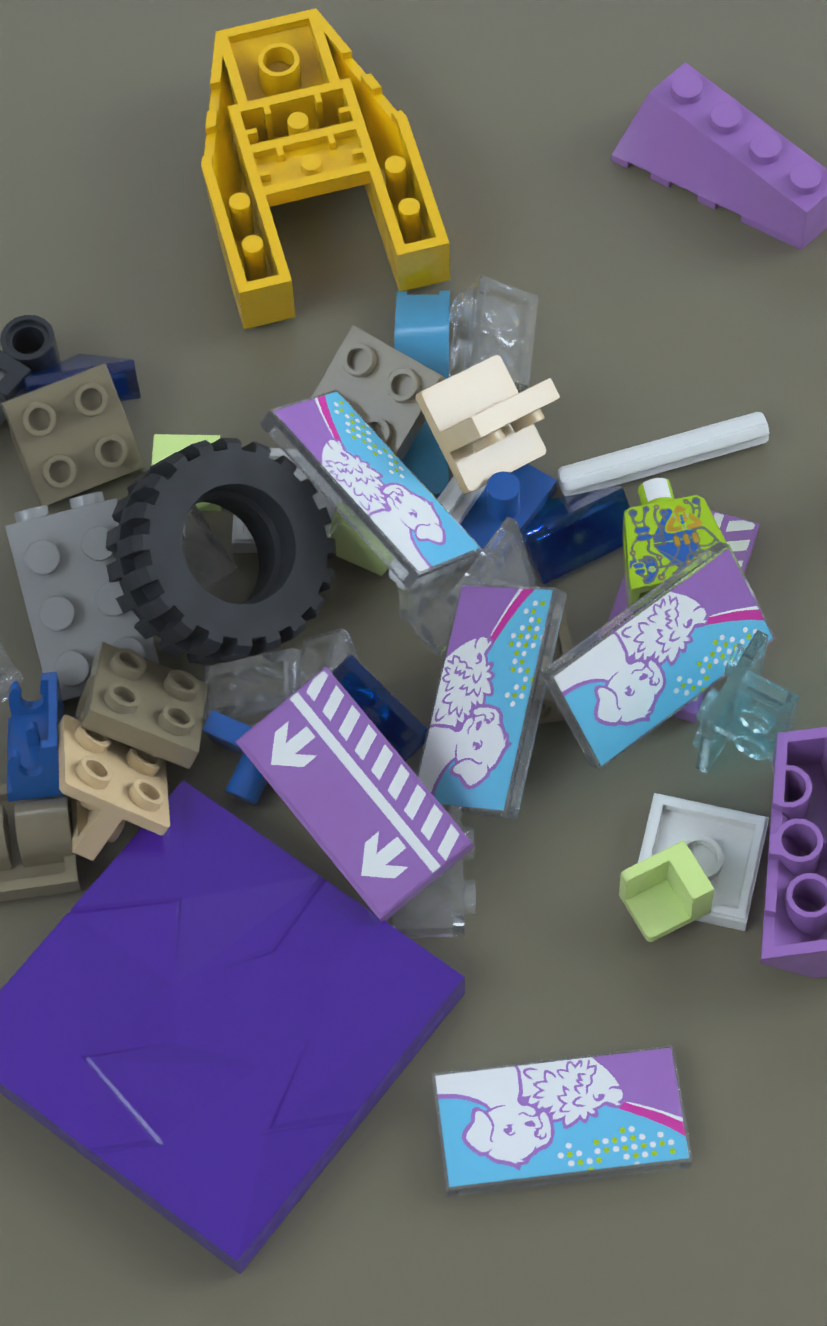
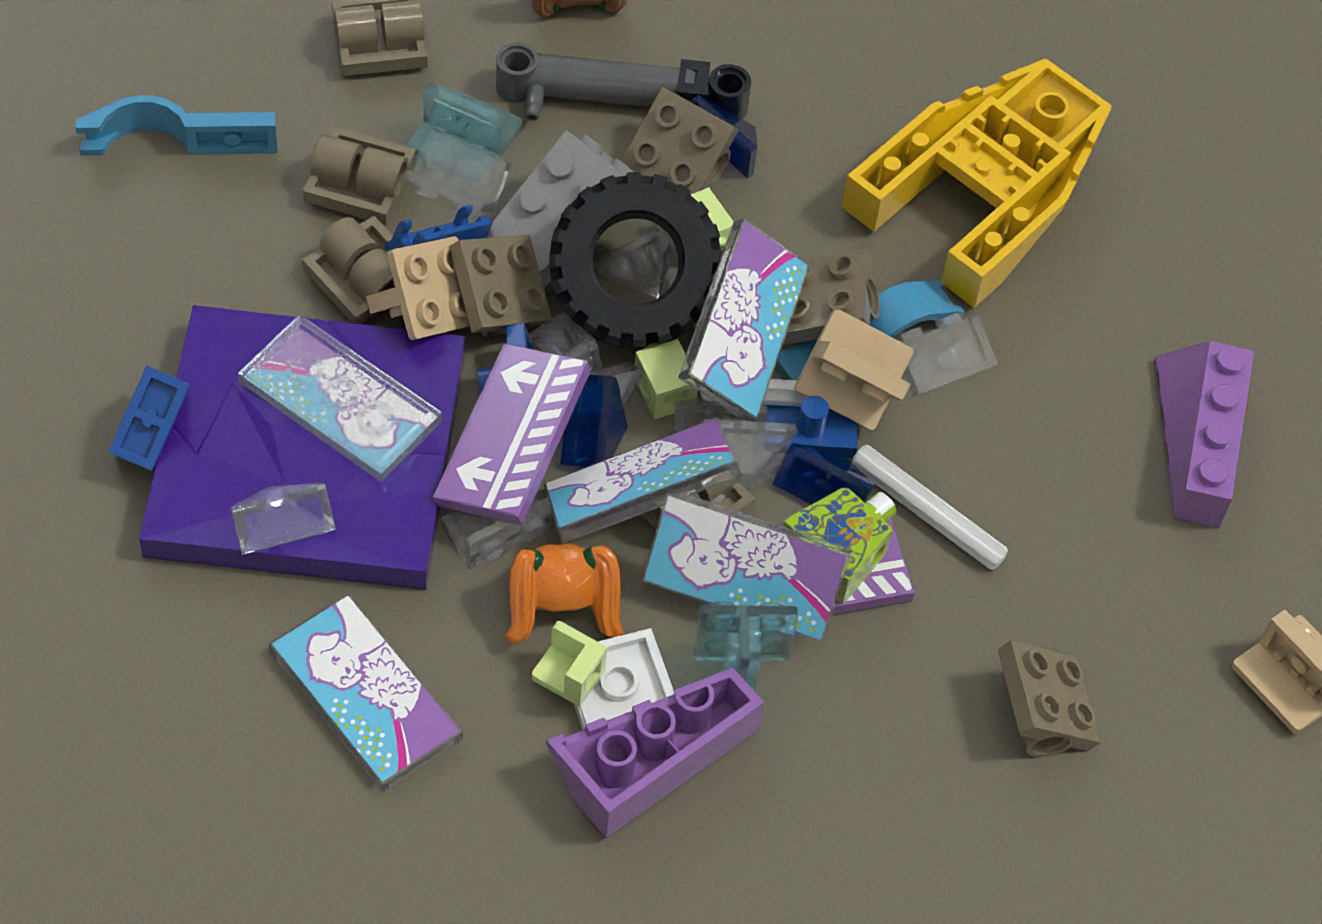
camera: 50 degrees right, 5 degrees down
none -> blue hinge [108,365,191,471]
none -> clear slope [230,482,336,554]
none -> clear tile [238,315,442,482]
none -> orange hair [505,543,624,644]
none -> yellowish green brick [633,339,699,420]

